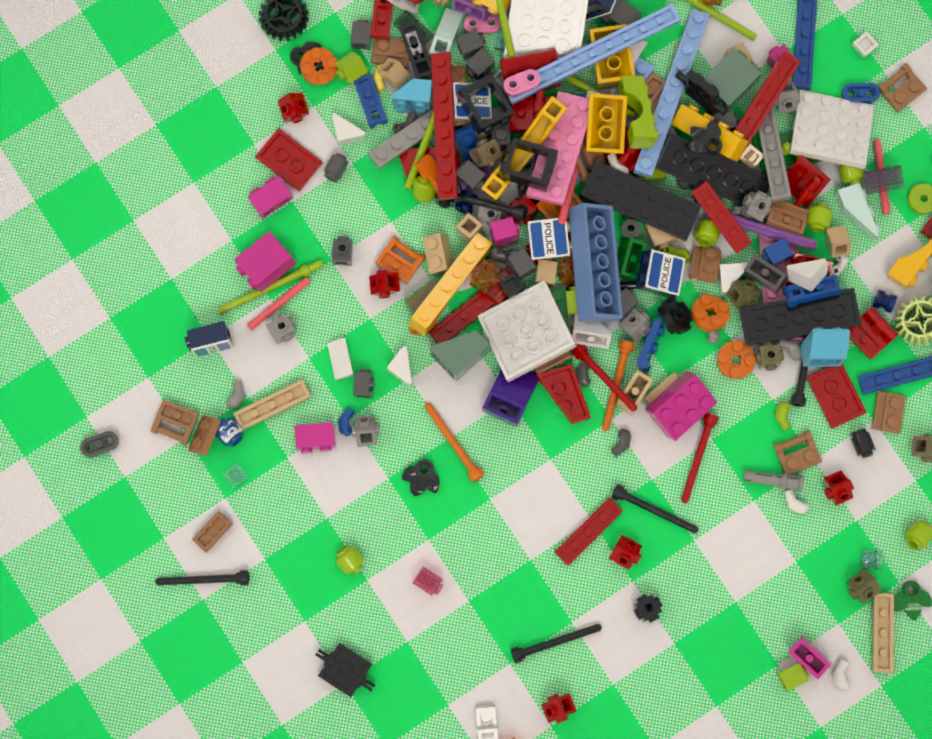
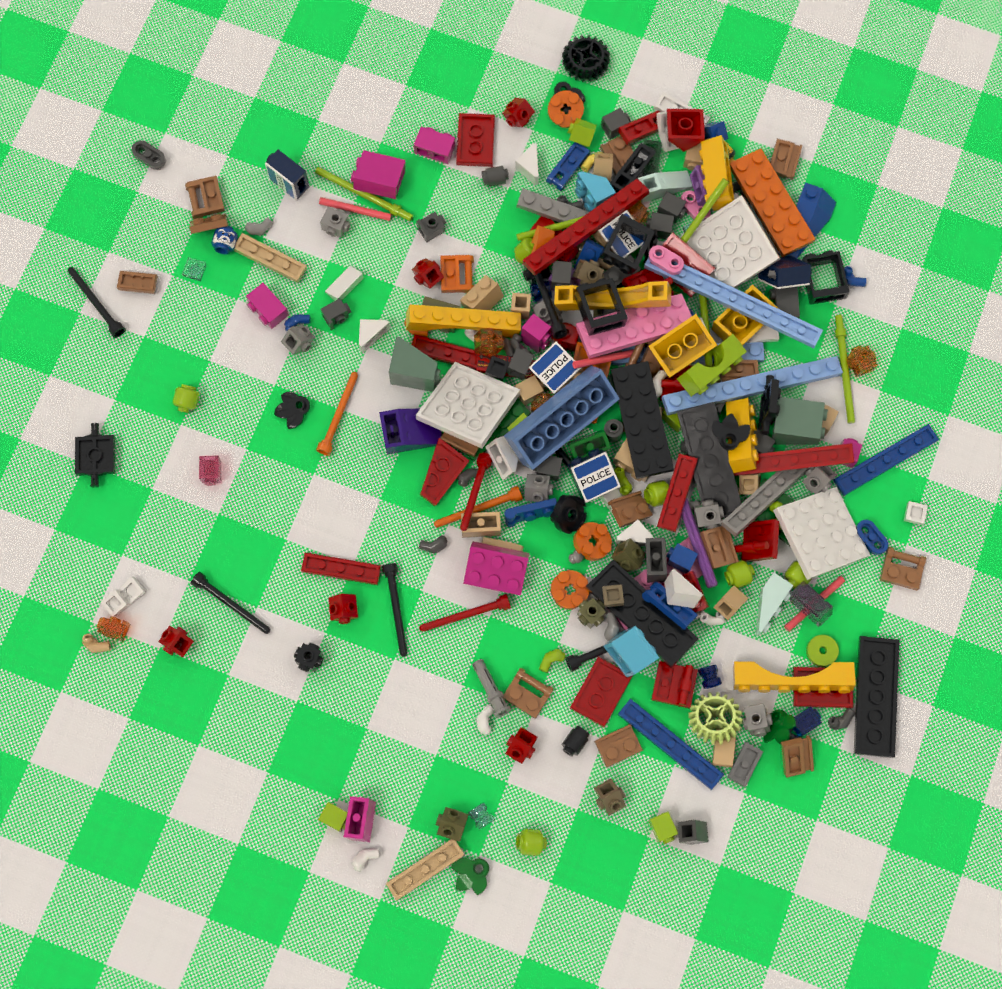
camera: 50 degrees right, 5 degrees down
none -> dark tan plate [602,584,624,607]

